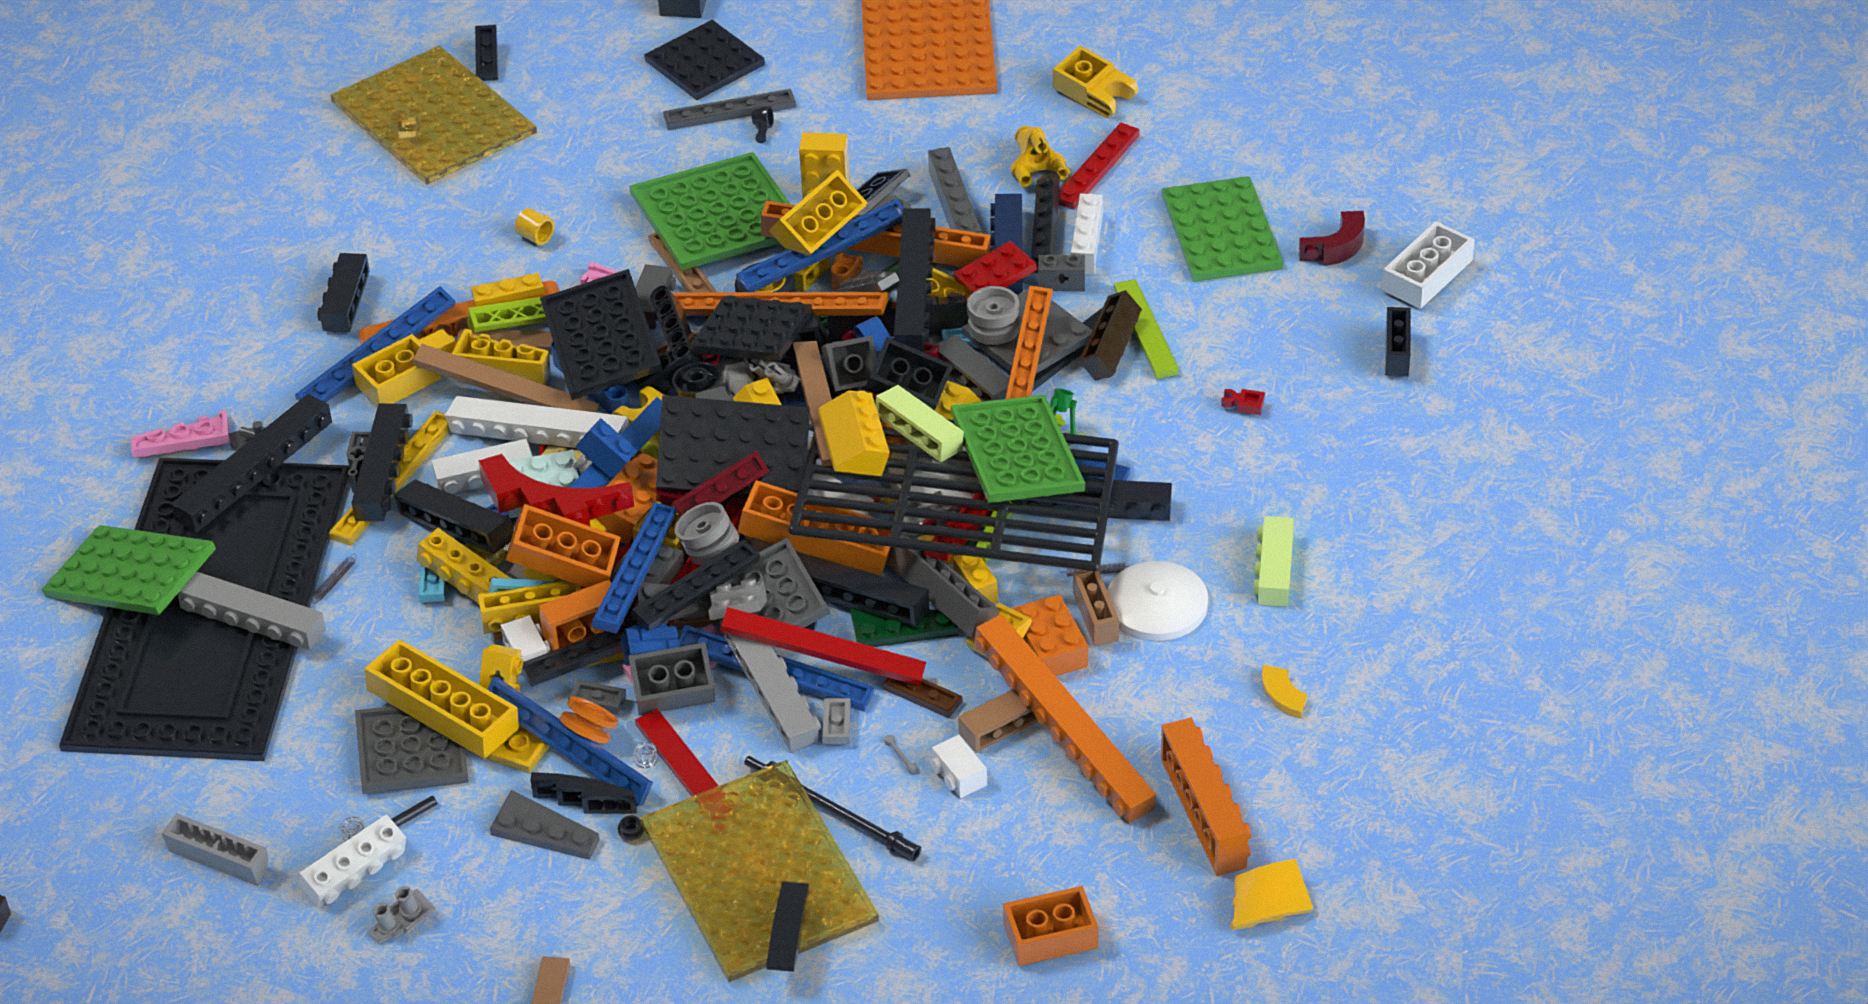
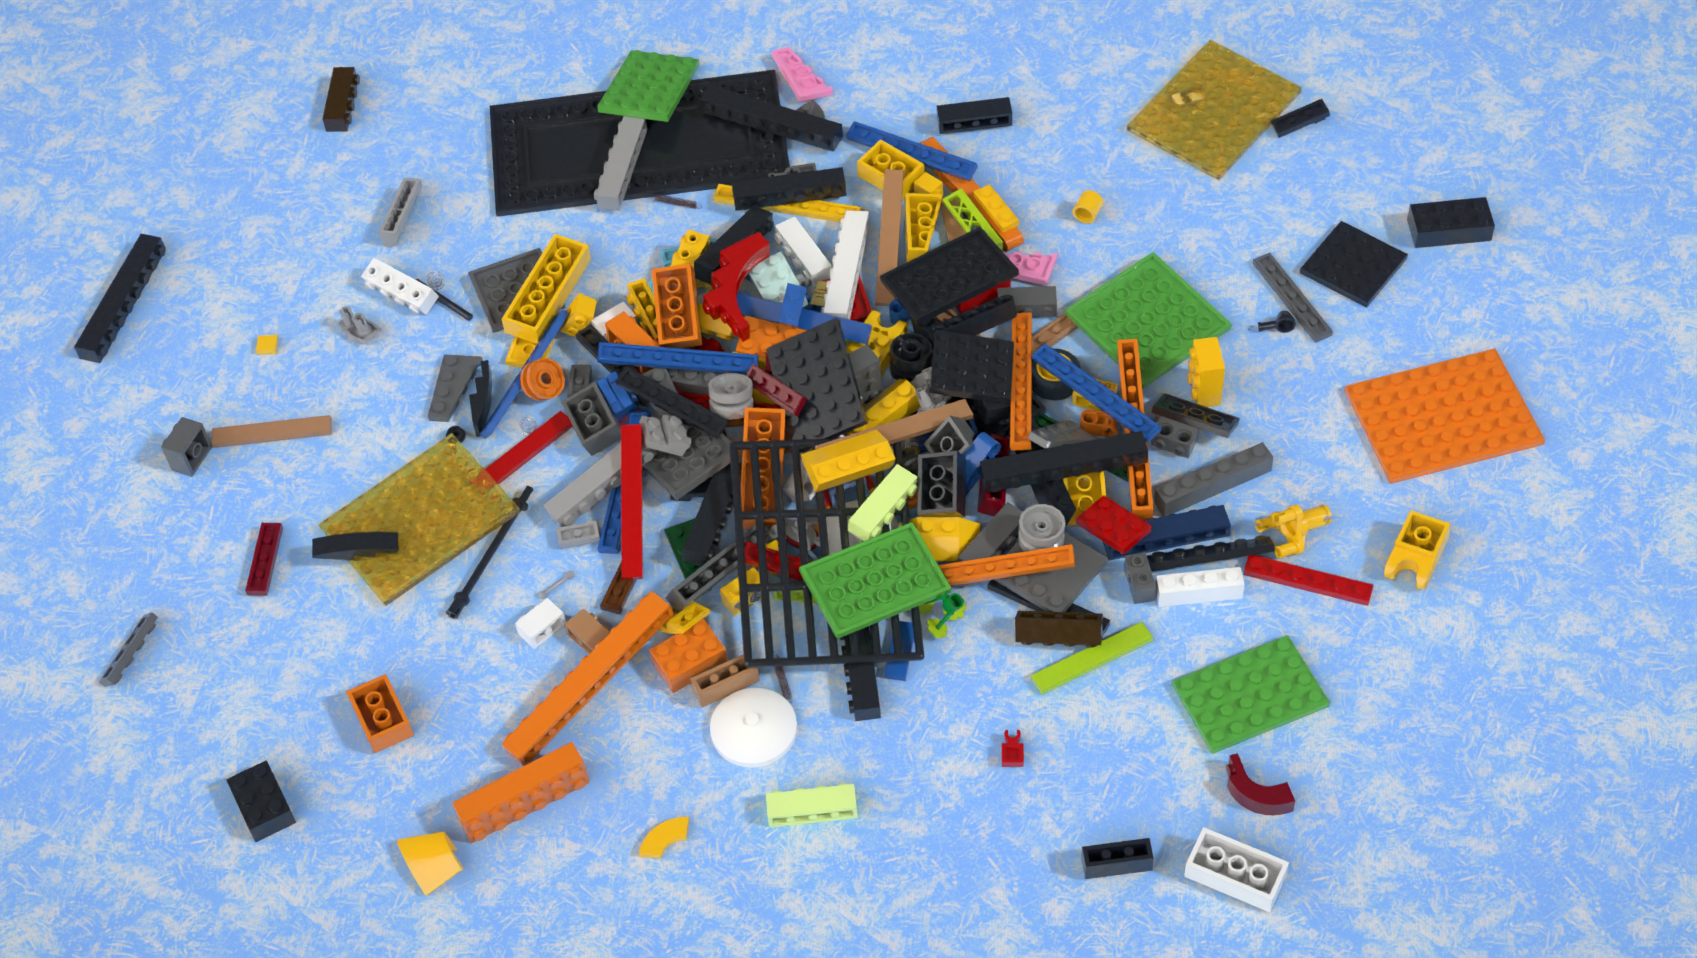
camera: 80 degrees right, 10 degrees up
yellow slope [769,170,868,256] -> none

